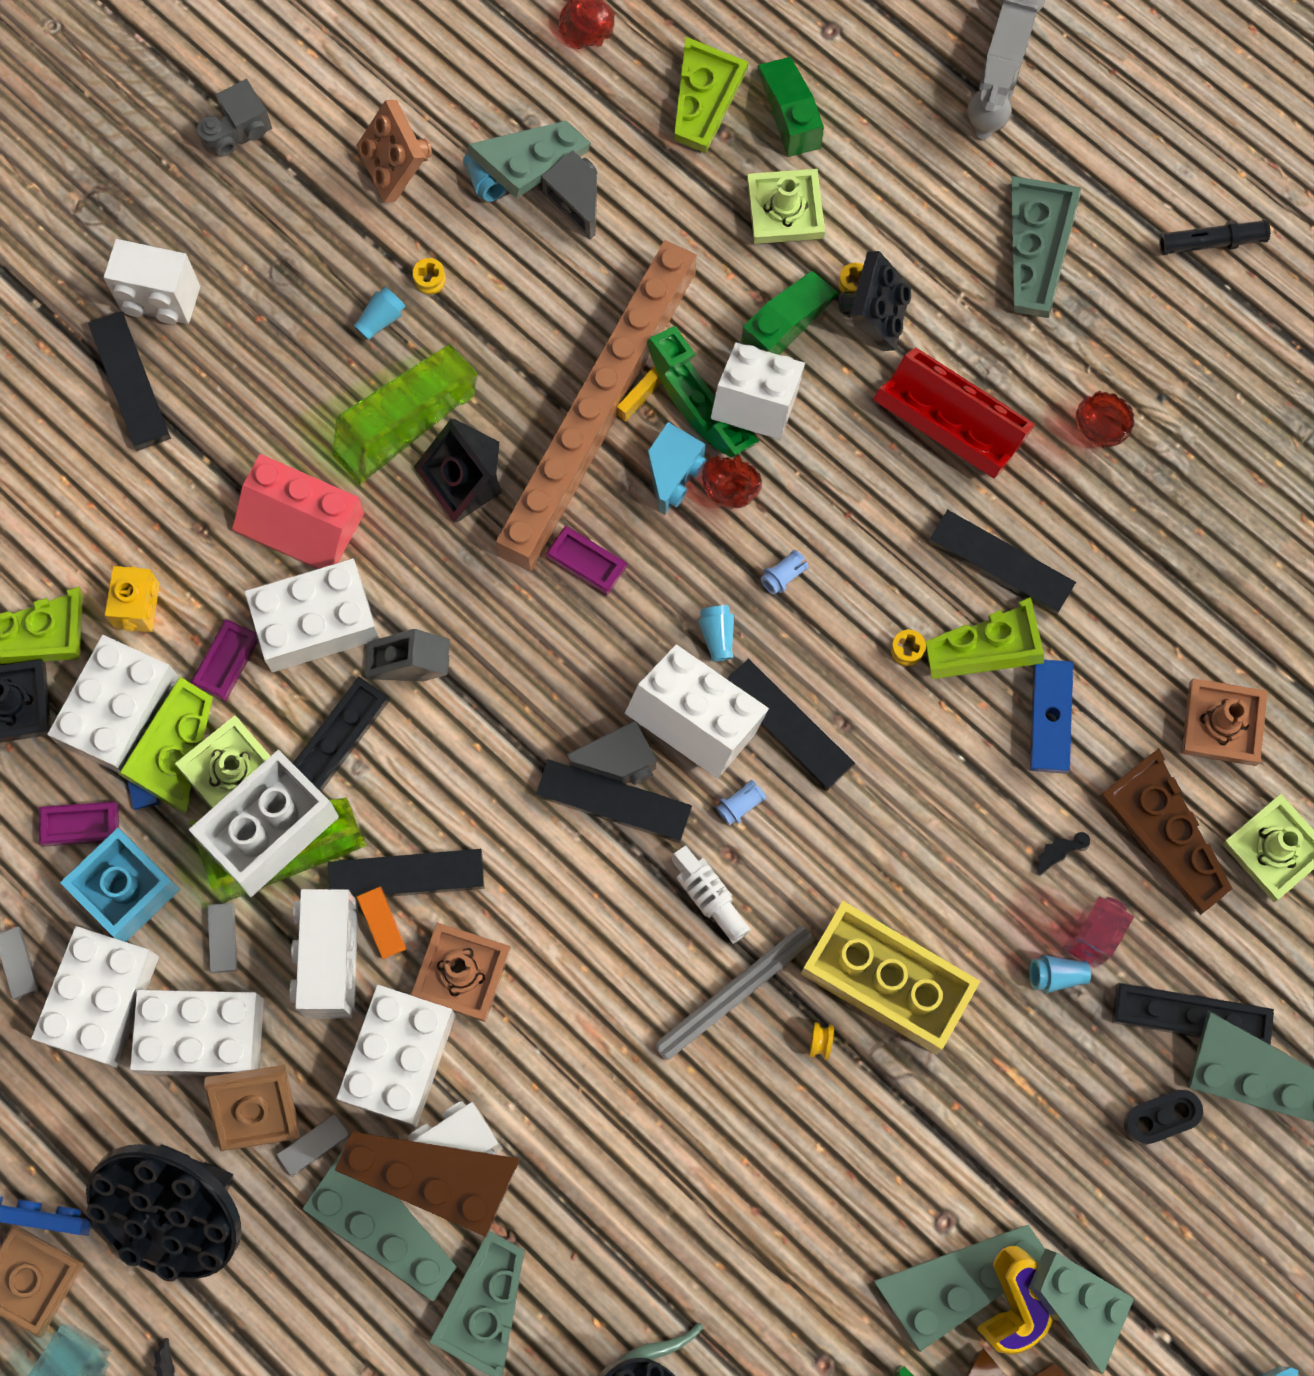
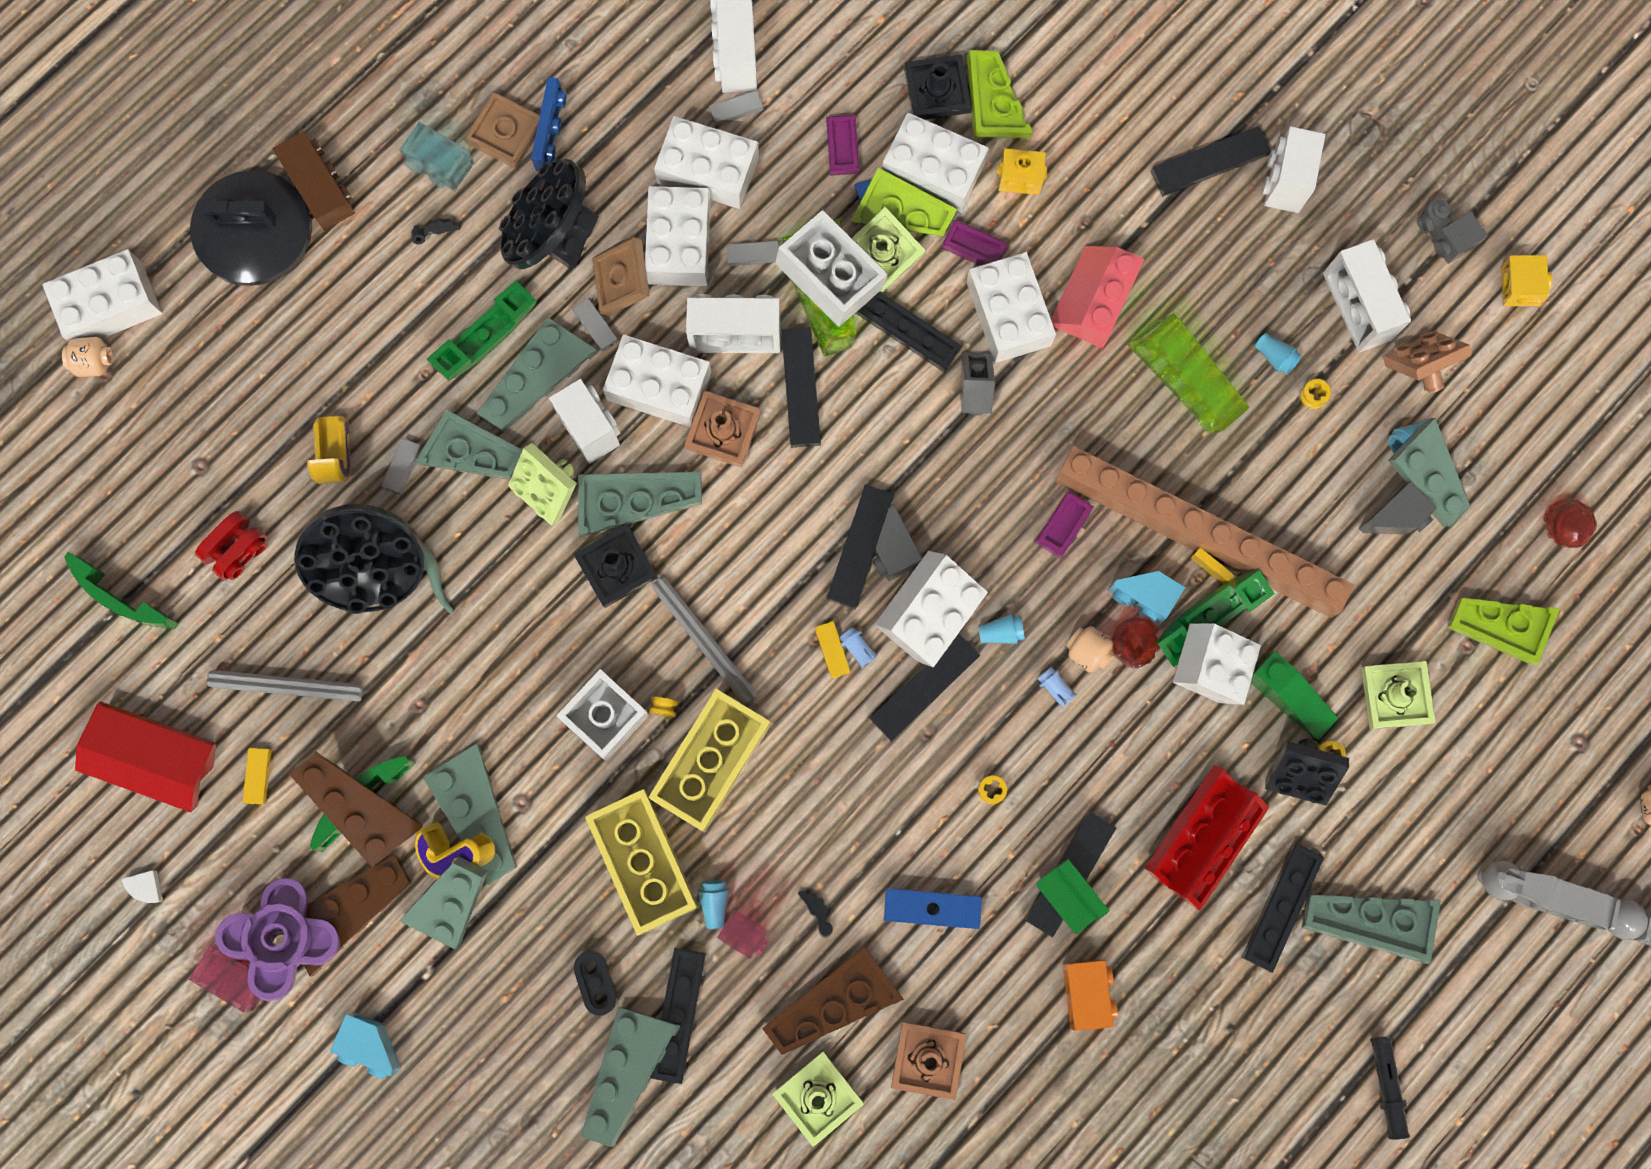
camera: 90 degrees right, 5 degrees up
medium azure brick [60,828,180,942] -> none
reddish brown wing [334,1132,520,1237] -> none
orange piece [357,886,407,959] -> none
black slope [414,419,501,523] -> none
white hinge [671,846,751,944] -> none
green slope [758,56,824,157] -> none
lime wing [925,597,1044,679] -> none
clear red hair [1076,390,1135,448] -> none
none -> green slope [427,280,537,381]
none -> yellowish green plate [508,443,577,526]
none -> white brick [557,669,650,762]
none -> black plate [573,524,658,608]
none -> sand green wing [578,472,702,537]
none -> light yellow brick [585,789,699,936]
none -> yellow piece [815,621,851,679]
none -> green panel [1036,859,1110,934]
none -> orange brick [1063,960,1118,1031]
none -> light nougat head [1066,626,1115,672]
none -> black tile [1241,843,1324,973]
none -> white brick [1323,239,1411,353]
none -> yellow head [1501,255,1552,307]

